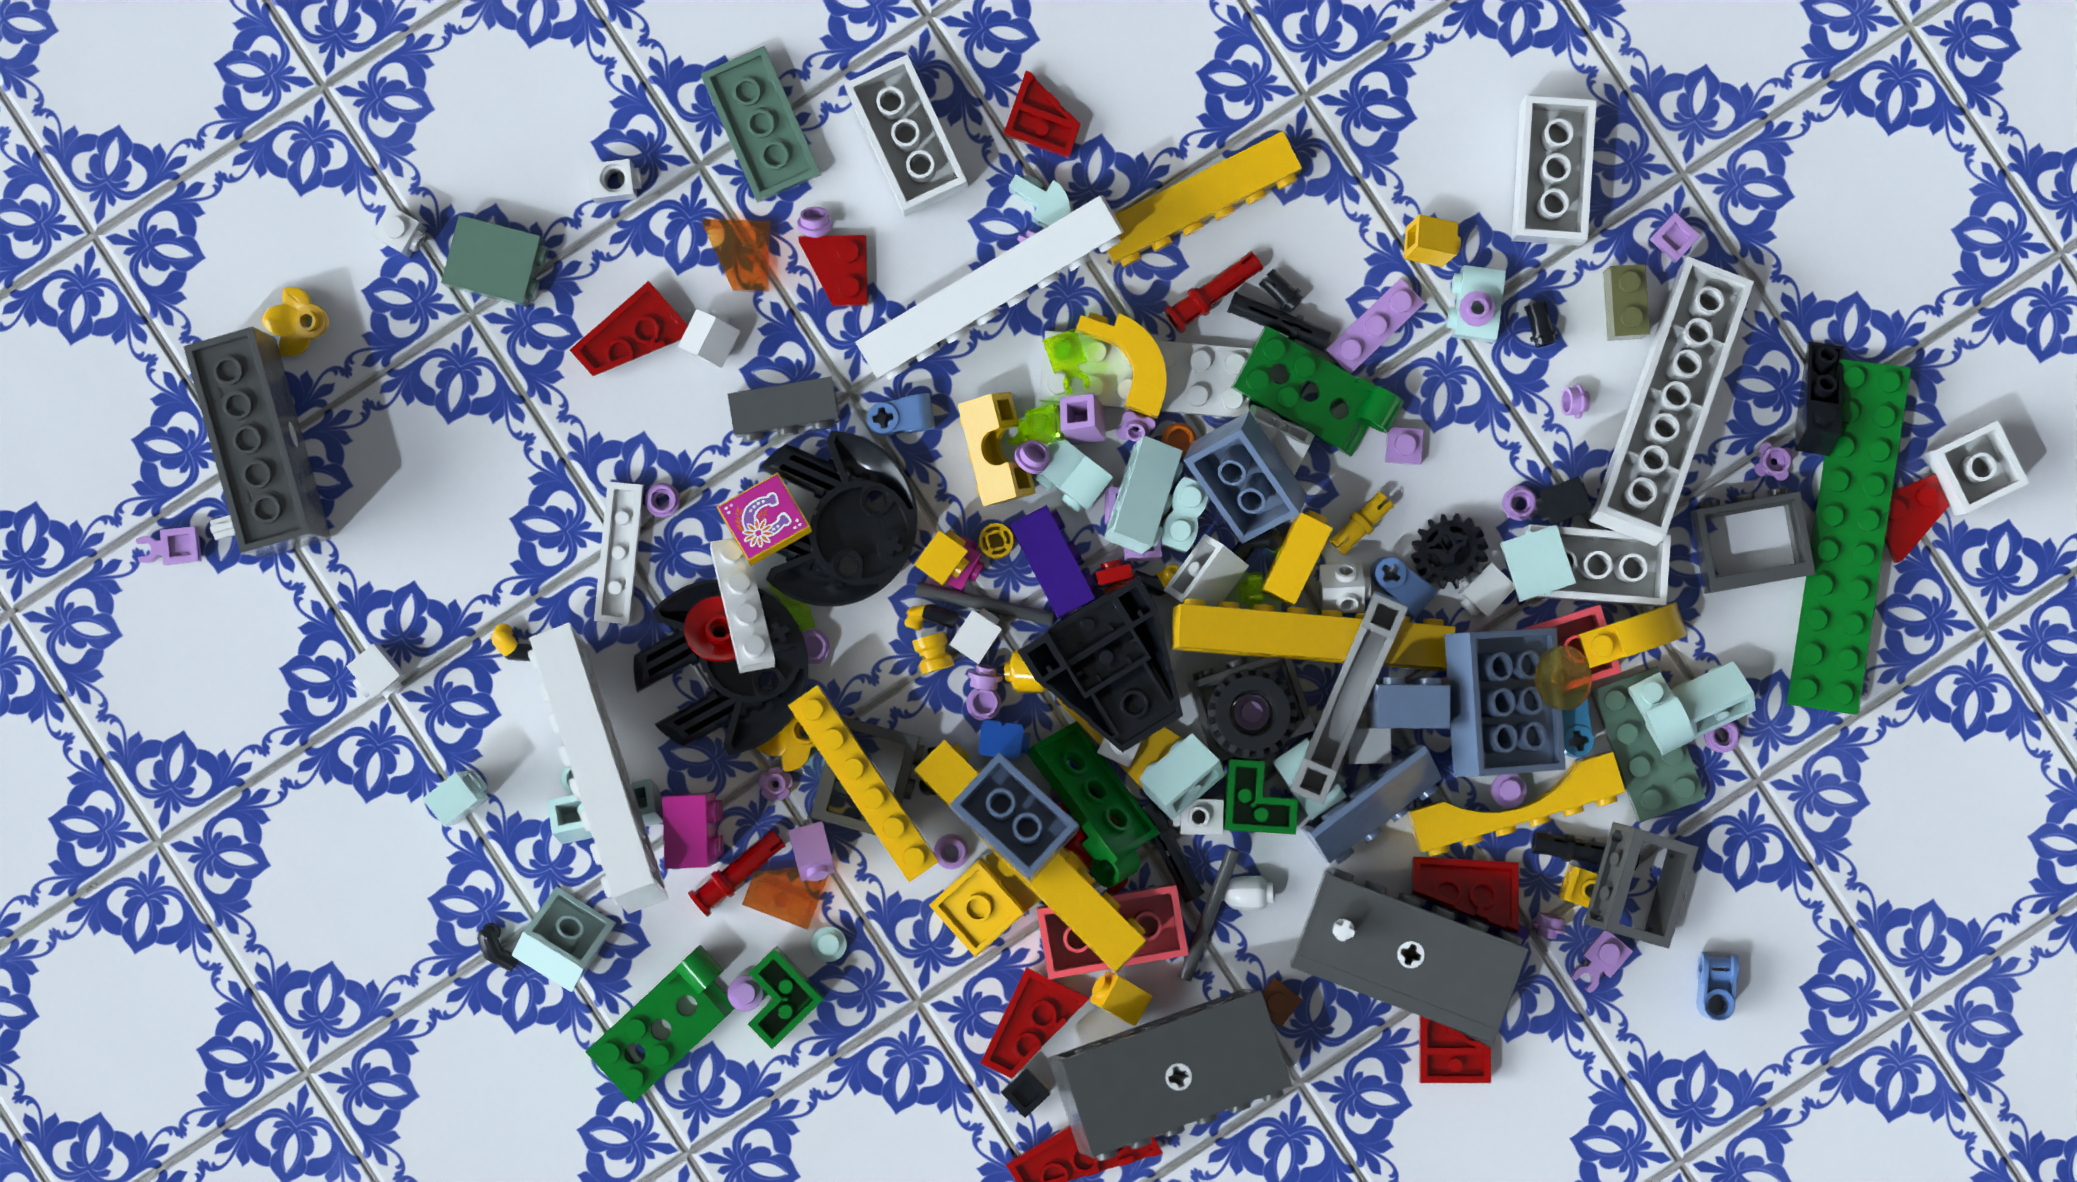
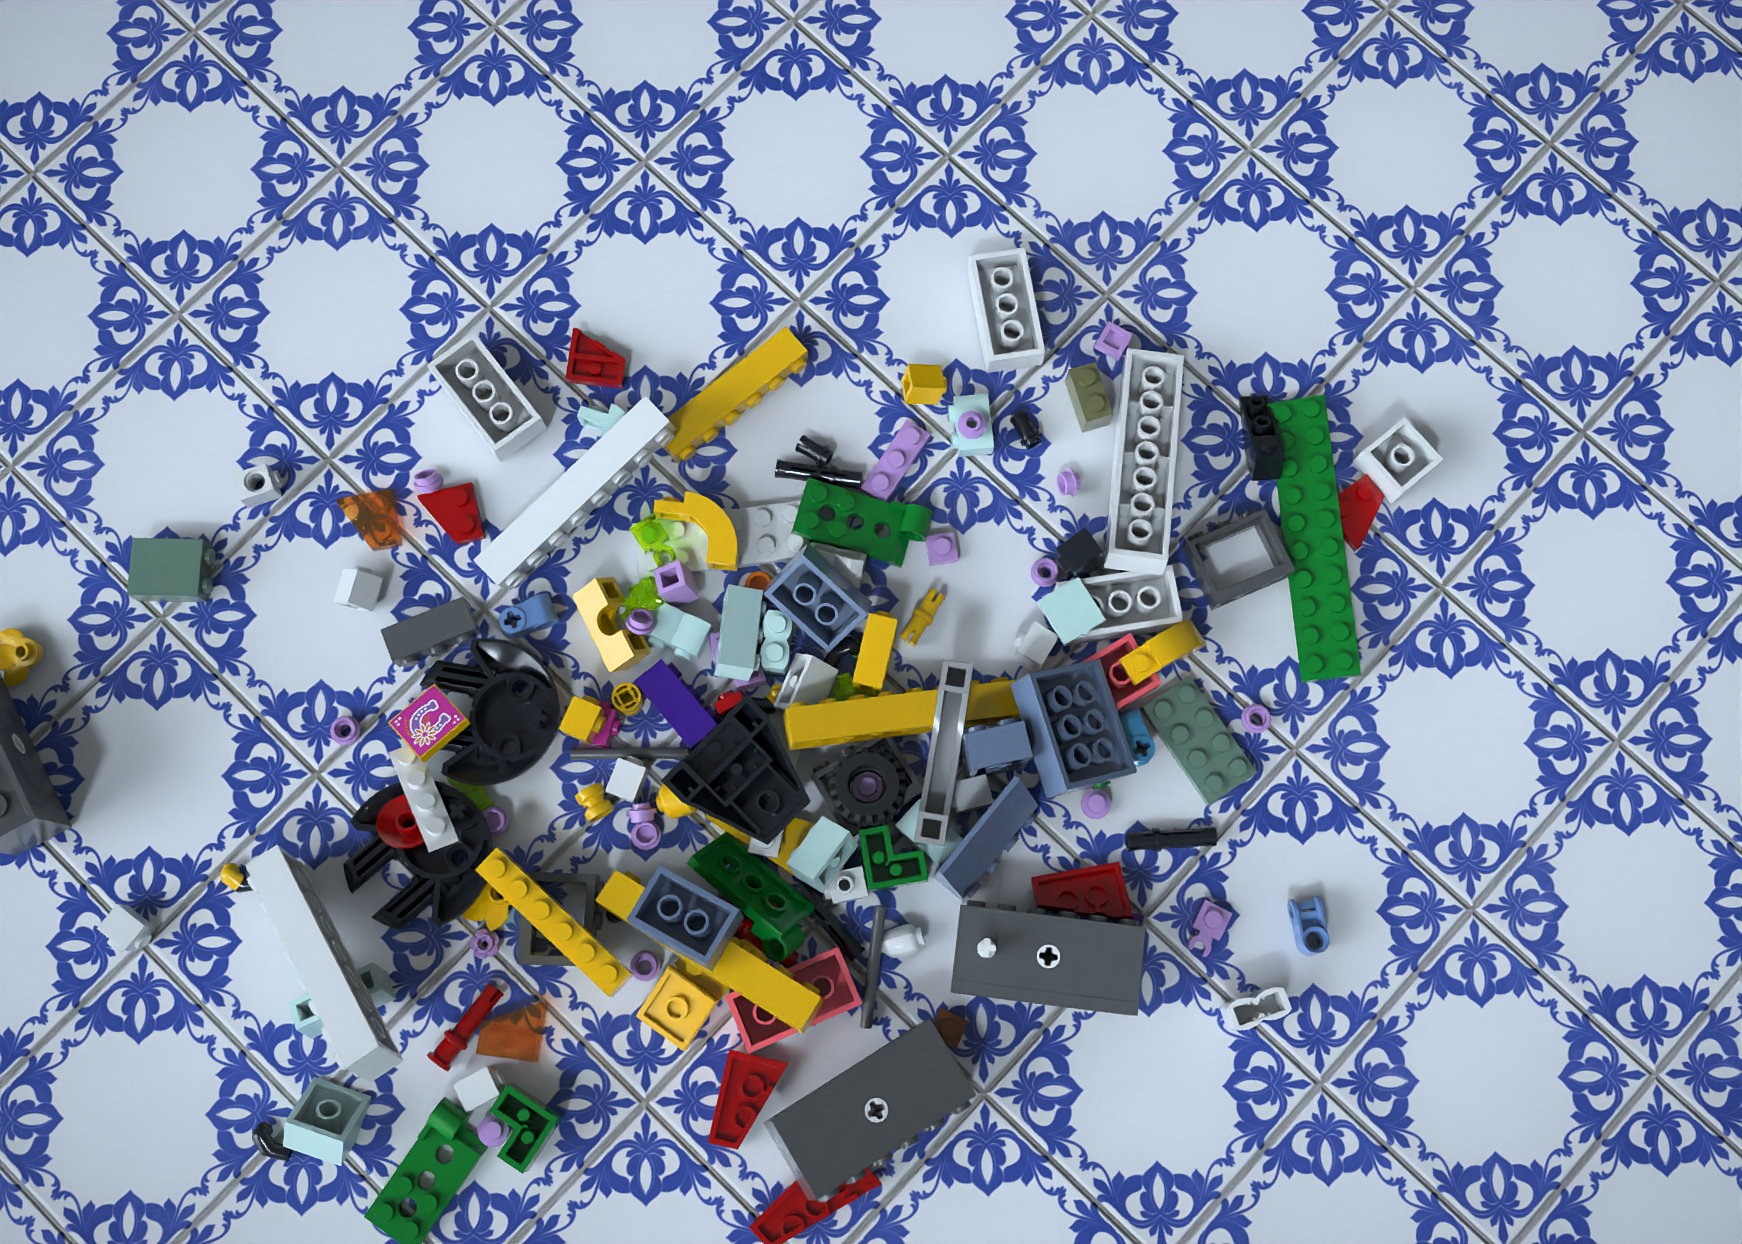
camera: 15 degrees left, 10 degrees down
white brick [371,205,427,258] -> none
light aqua brick [422,771,489,827] -> none
red wing [570,281,688,376] -> none
white plate [594,481,644,625] -> none
dark pink brick [662,792,724,869] -> none
sand green plate [701,46,821,203] -> none
lavender brick [788,821,836,882] -> none
light aqua plate [811,926,847,962] -> none
black arm [904,604,958,631] -> none
blue brick [978,720,1031,760] -> none
black plate [1001,1067,1051,1118] -> none
yellow brick [1089,970,1153,1027] -> none
lavender plate [1116,410,1156,442] -> none
red pin [1163,251,1263,334] -> none
white brick [1319,562,1371,613] -> none
medium blue piece [1370,557,1438,619] -> none
yellow arch [1407,751,1625,857] -> none
black gear [1411,513,1489,589] -> none
red wing [1419,1016,1491,1083] -> none
lavender plate [1531,912,1565,939] -> none
clear yellow piece [1535,646,1592,710] -> none
yellow brick [1558,864,1598,908] -> none
dark grey window [1584,822,1698,949] -> none
light aqua brick [1628,672,1694,755] -> none
light aqua brick [1671,661,1756,739] -> none
lavender plate [1754,443,1793,481] -> none
none -> white brick [453,1066,506,1113]
none -> white brick [1220,987,1292,1030]

